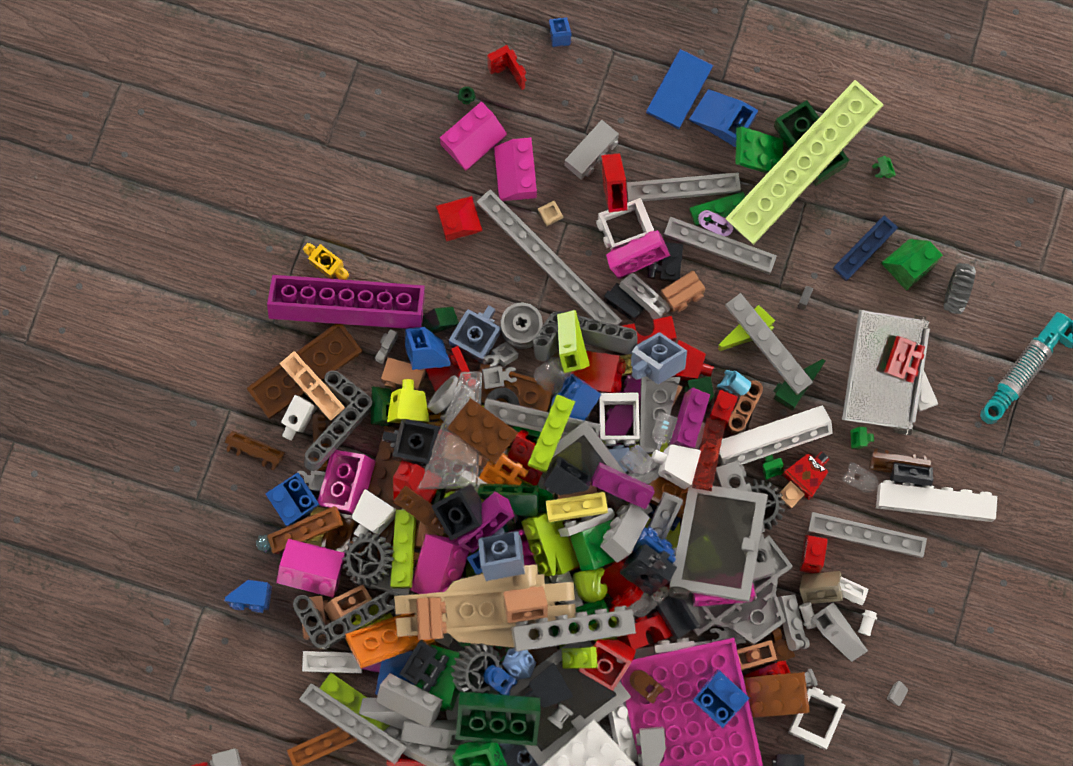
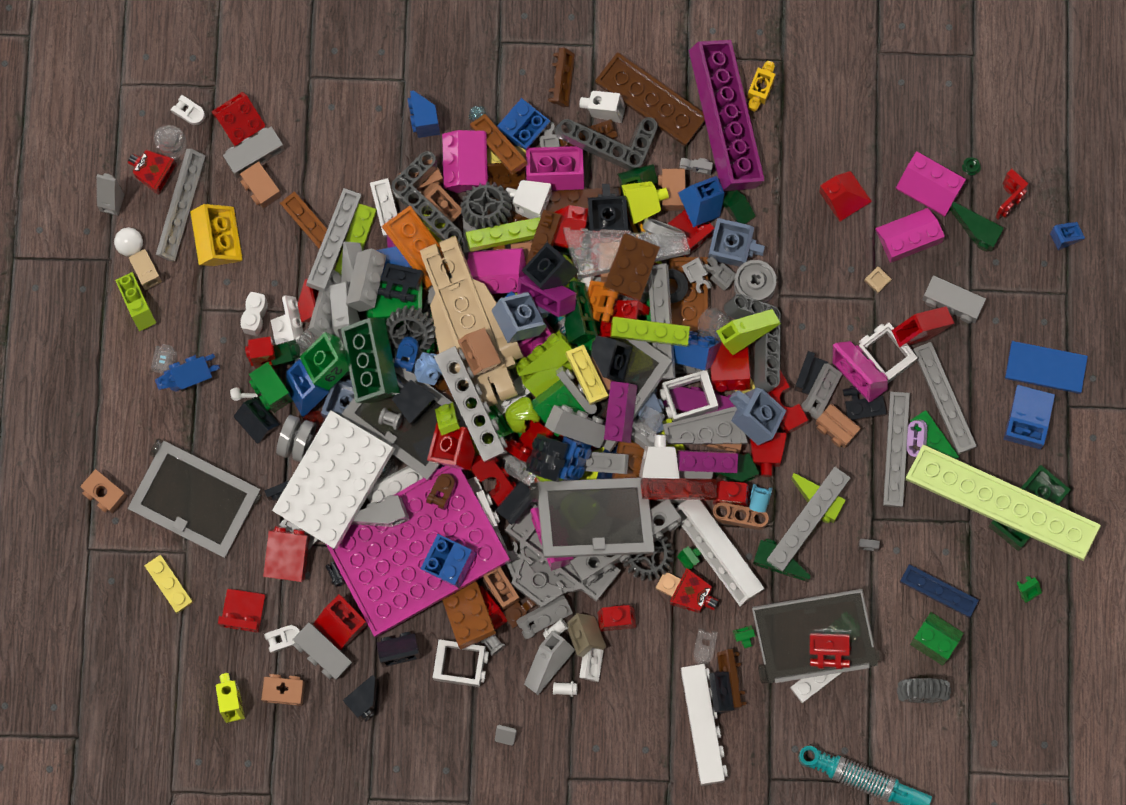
camera: 80 degrees right, 0 degrees up
light nougat slope [280,351,345,421] -> none
nougat brick [416,597,447,640] -> none
light grey plate [477,189,622,325] -> none
clear brick [651,412,678,444] -> none
green plate [735,126,783,174] -> none
light grey plate [808,512,927,558] -> none
none -> dark green slope [950,201,1004,252]

